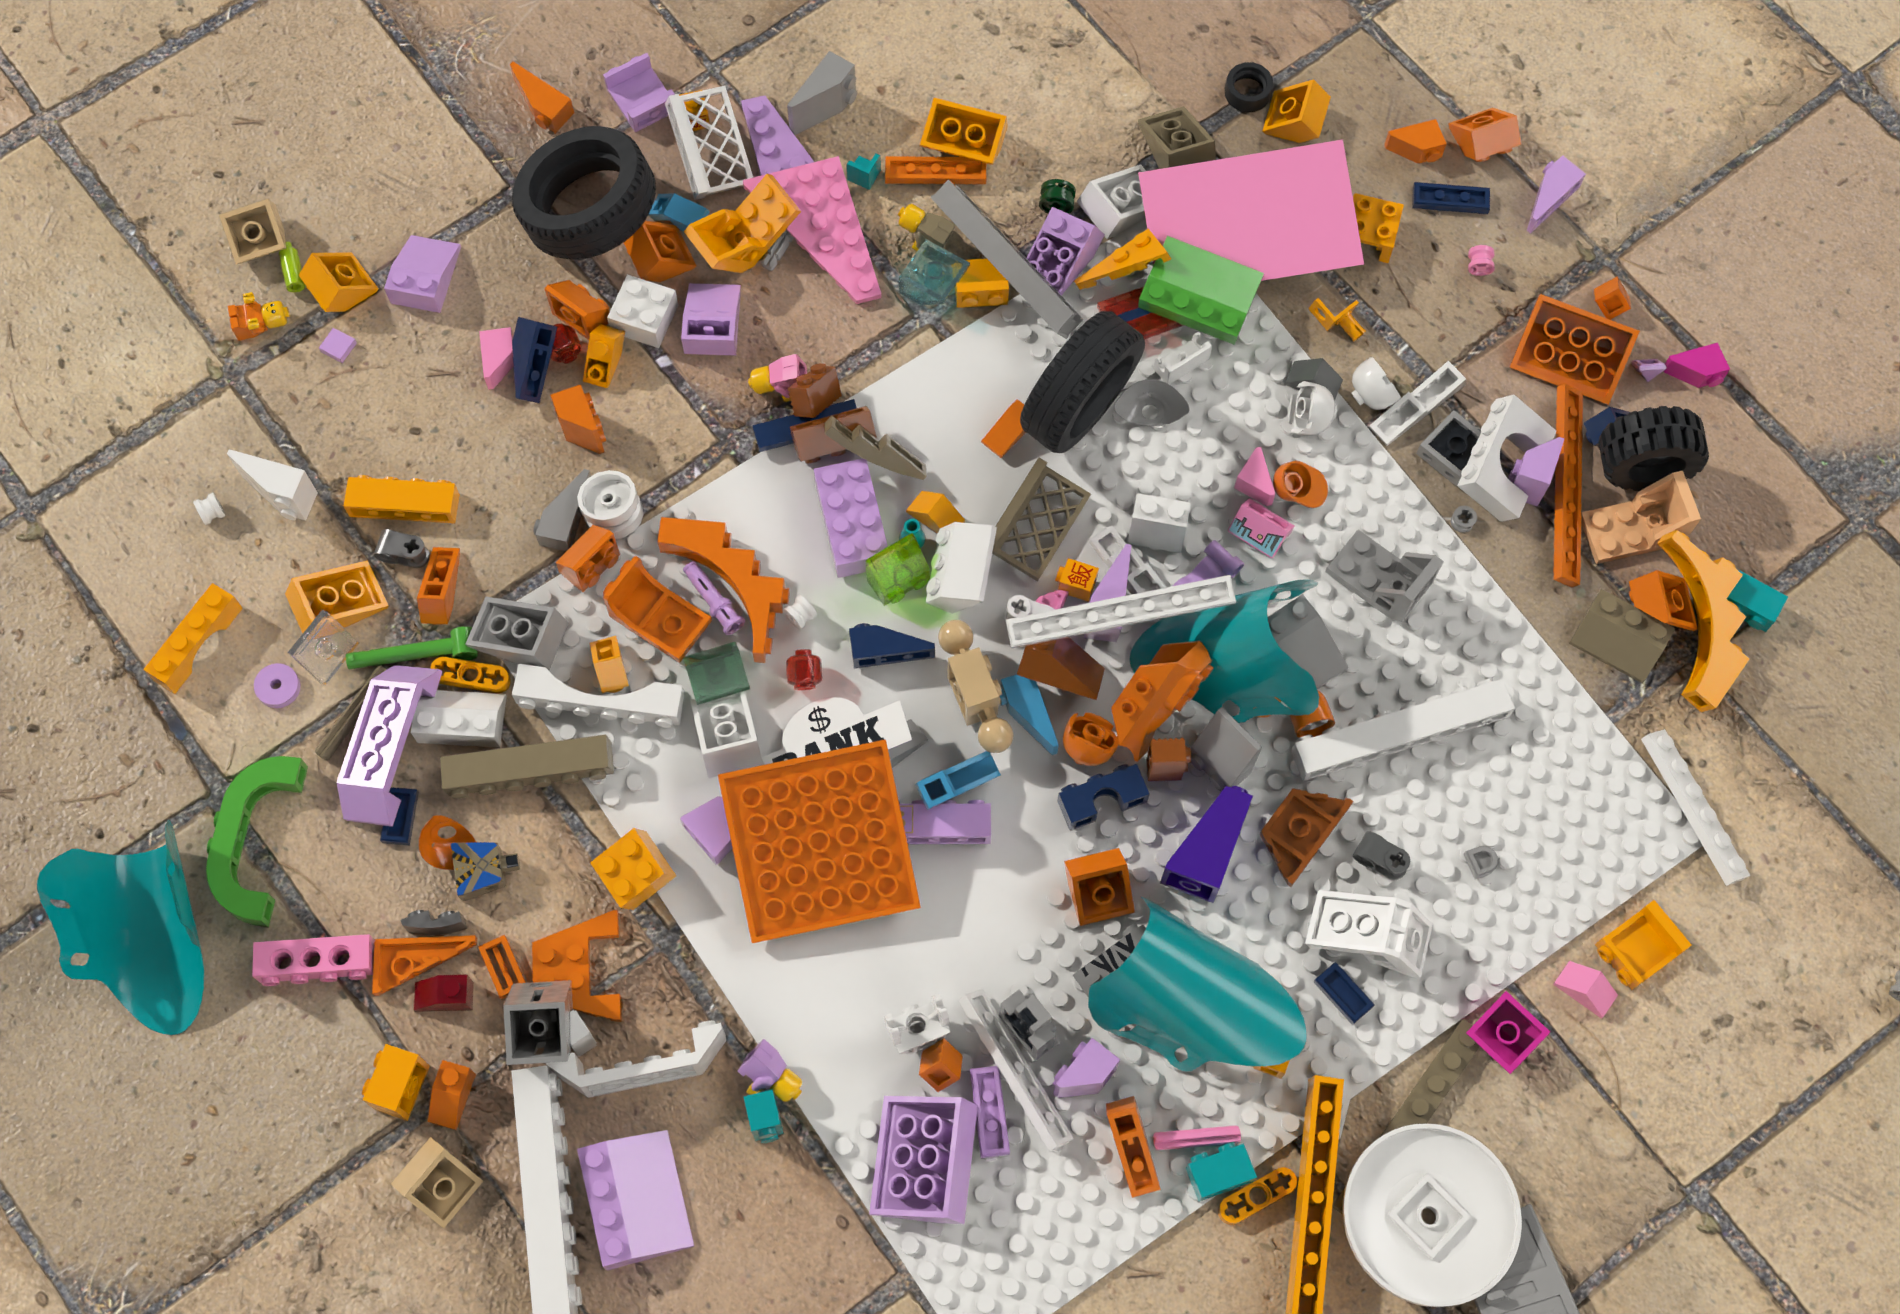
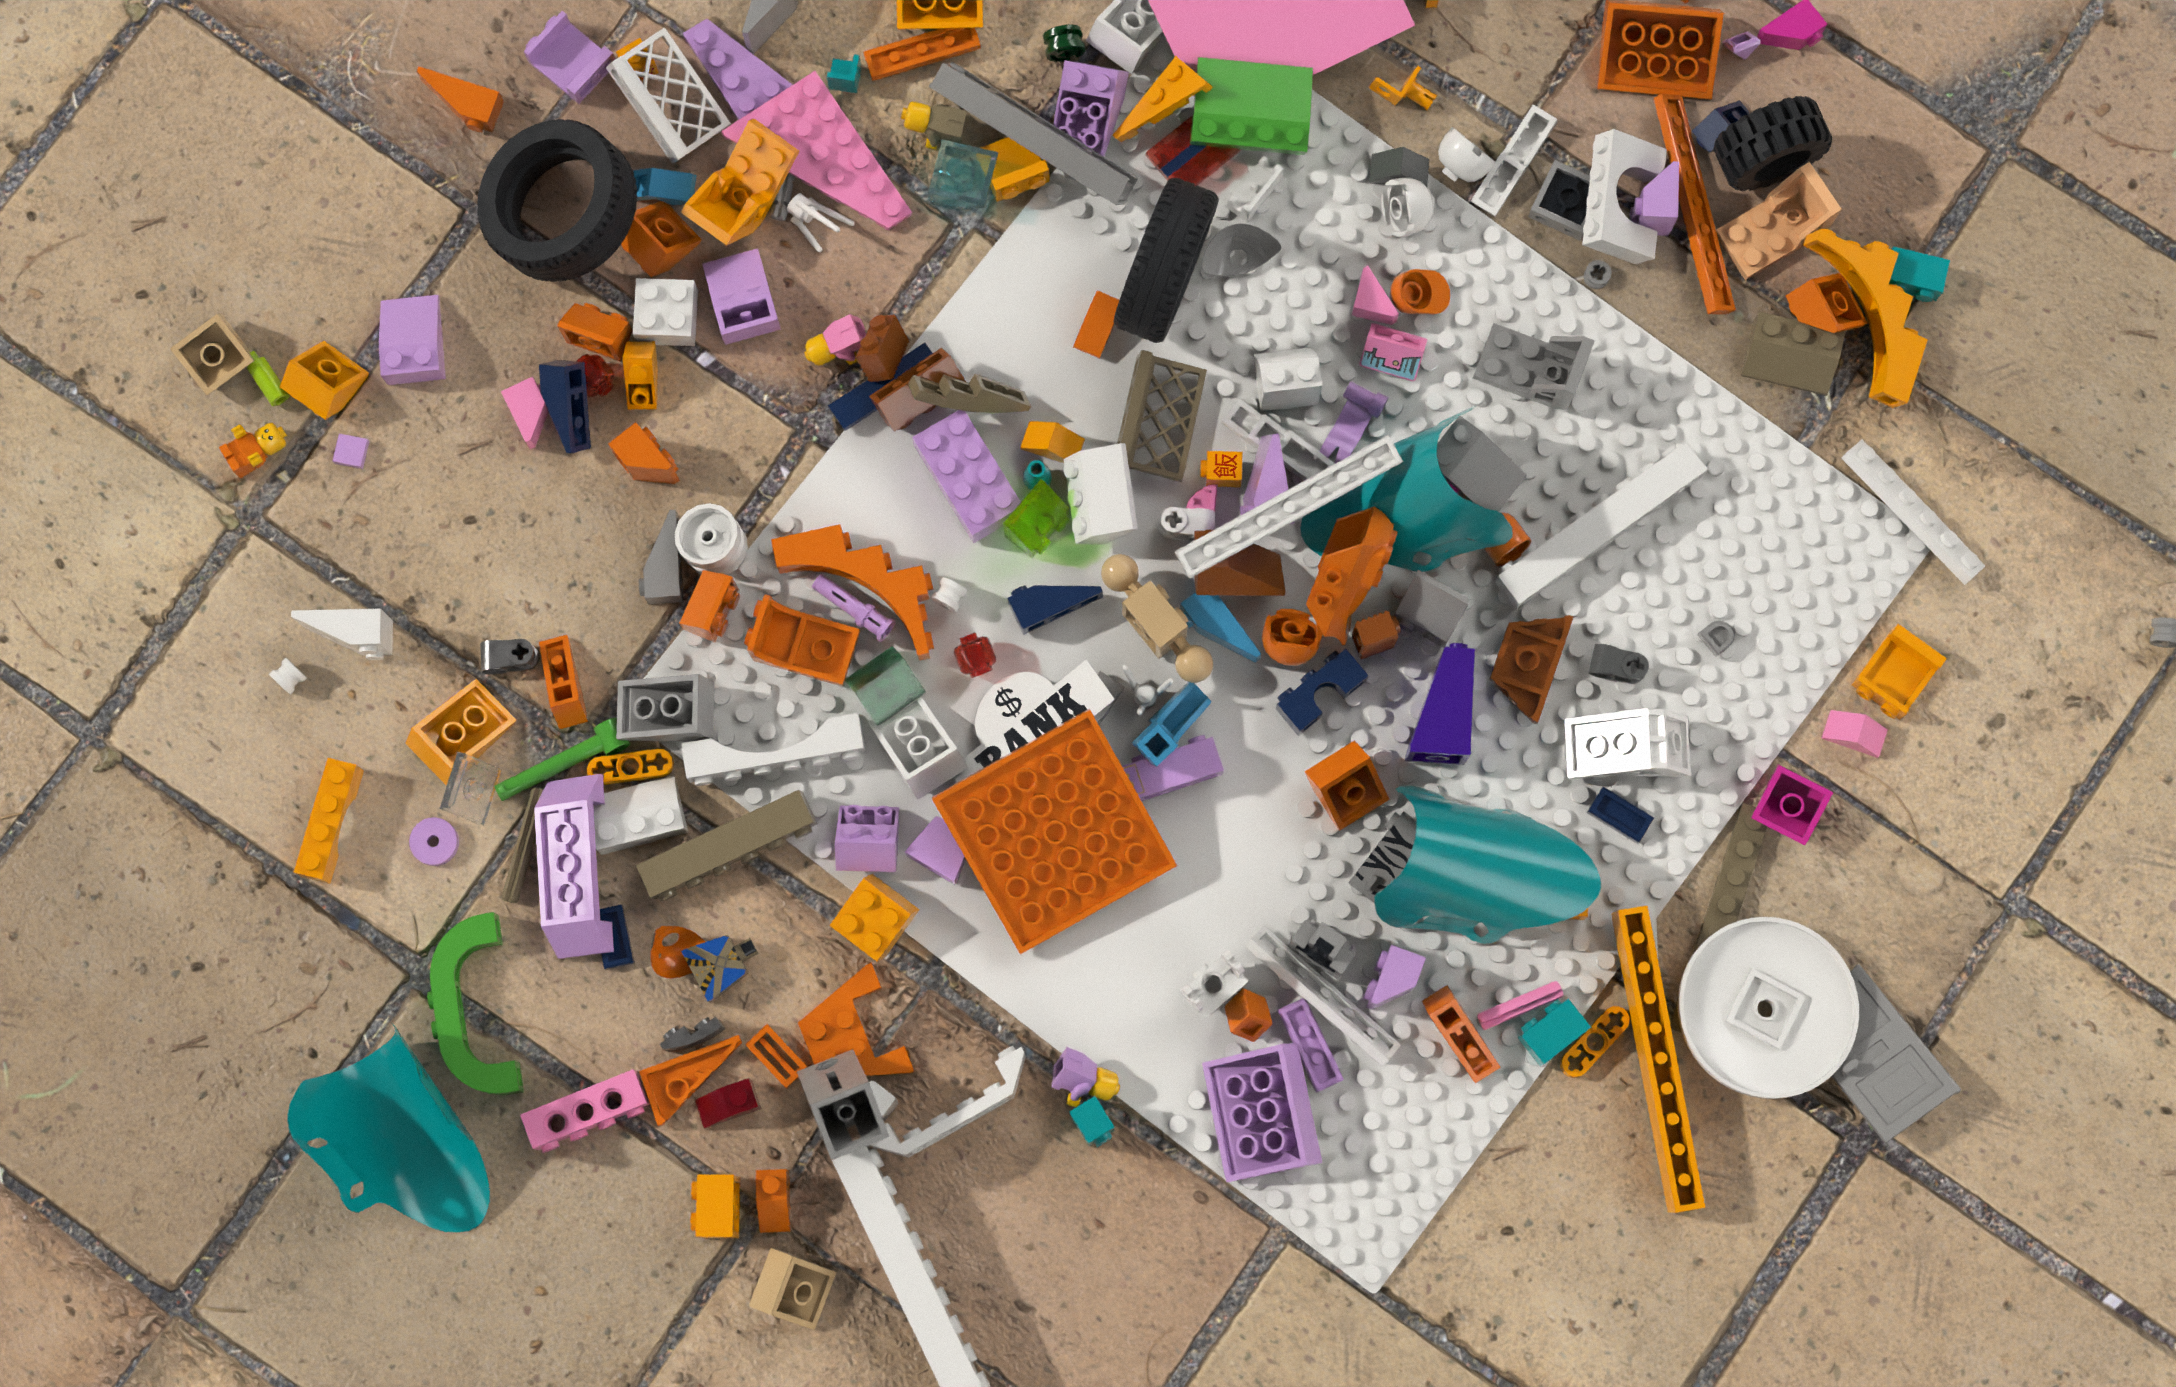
camera: 15 degrees left, 10 degrees up
light orange brick [343,475,460,524] -> none
lavender slope [577,1130,694,1271] -> none
light orange slope [590,636,629,693] -> none
none -> white plant [787,193,854,252]
none -> lavender slope [835,805,899,872]
none -> white plant [1122,665,1173,715]

